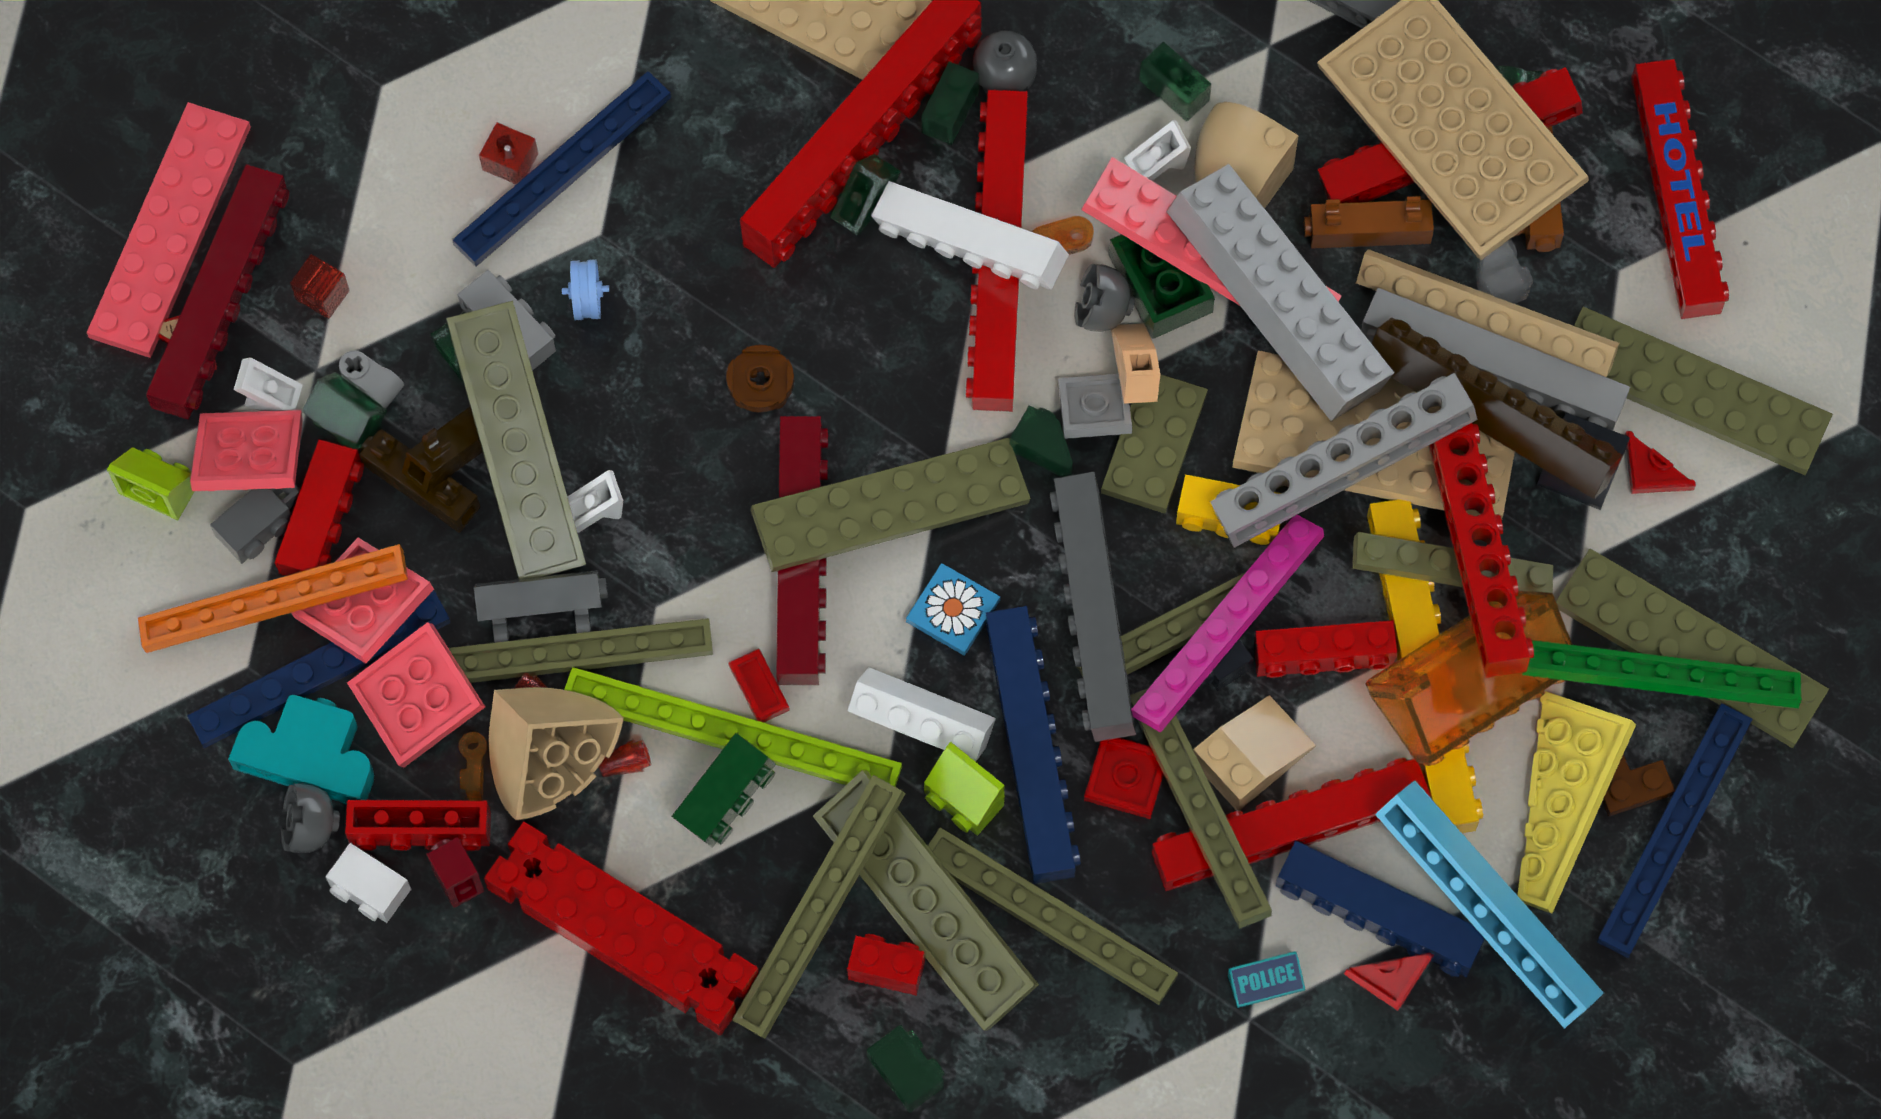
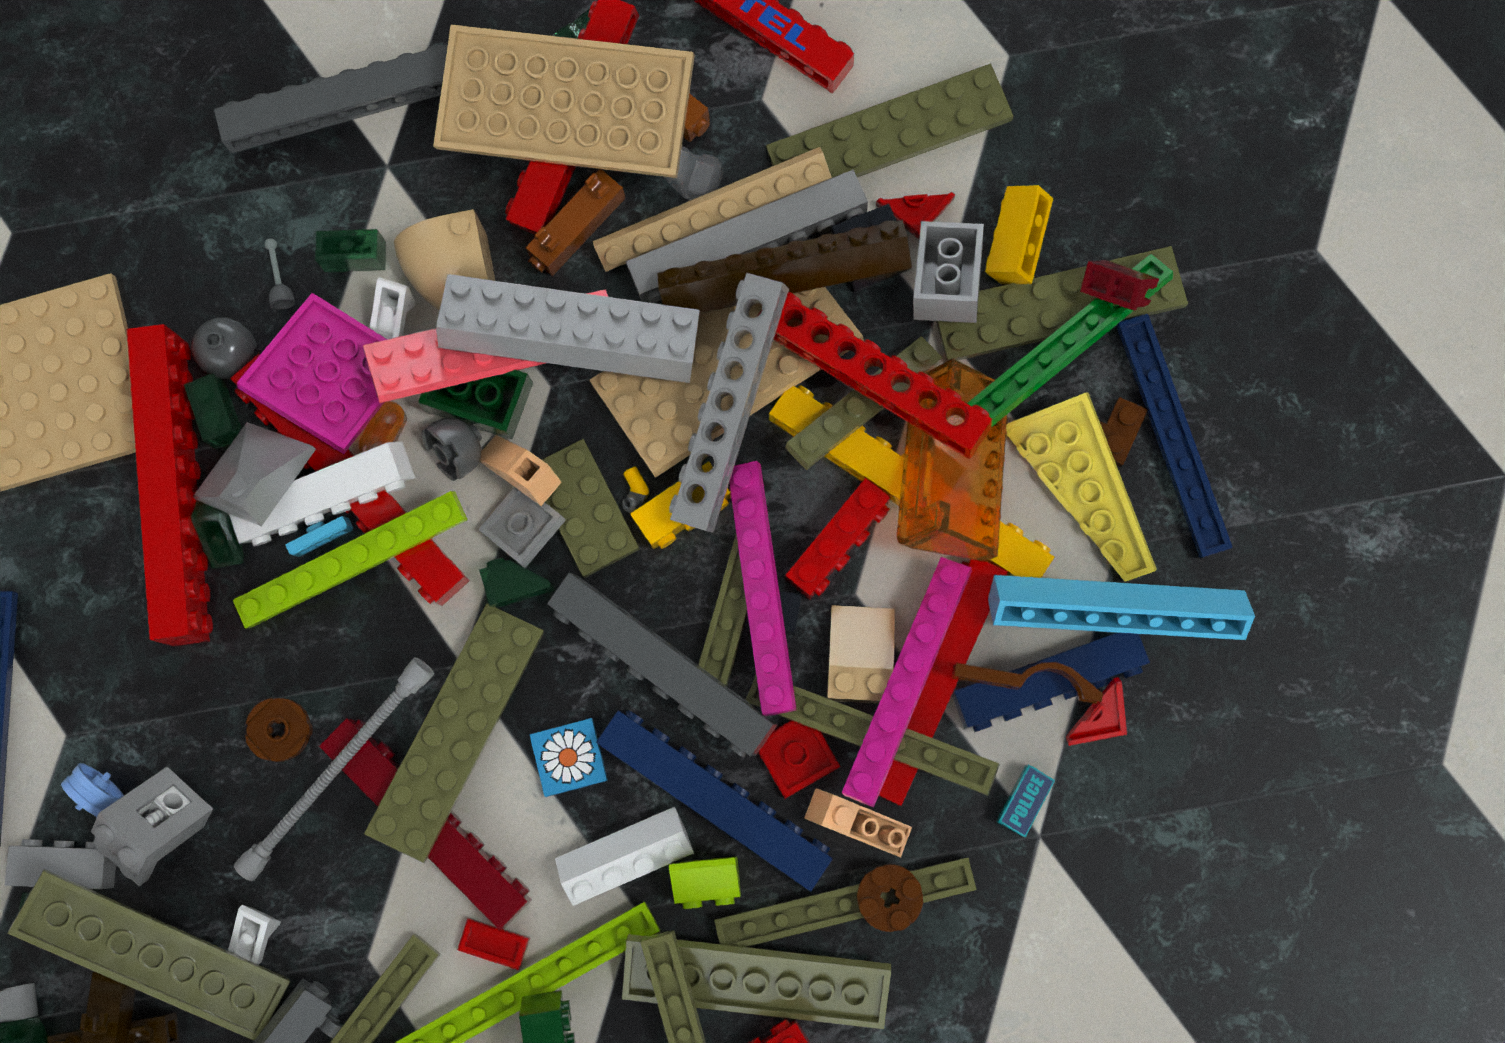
camera: 40 degrees left, 10 degrees up
none -> light grey brick [91,767,213,886]
none -> light grey slope [193,422,316,527]
none -> lime plate [233,491,468,628]
none -> light grey hose [234,657,434,881]
none -> dark pink plate [237,293,388,454]
none -> dark grey hinge [264,238,295,310]
none -> medium azure plate [285,516,353,557]
none -> arm [622,466,649,513]
none -> light nougat slope [804,788,912,857]
none -> dark pink plate [842,557,972,807]
none -> reddish brown plate [857,864,923,932]
none -> light grey brick [913,221,984,323]
none -> reddish brown piece [952,662,1103,704]
none -> yellow brick [985,185,1053,284]
none -> dark red hinge [1080,260,1159,311]

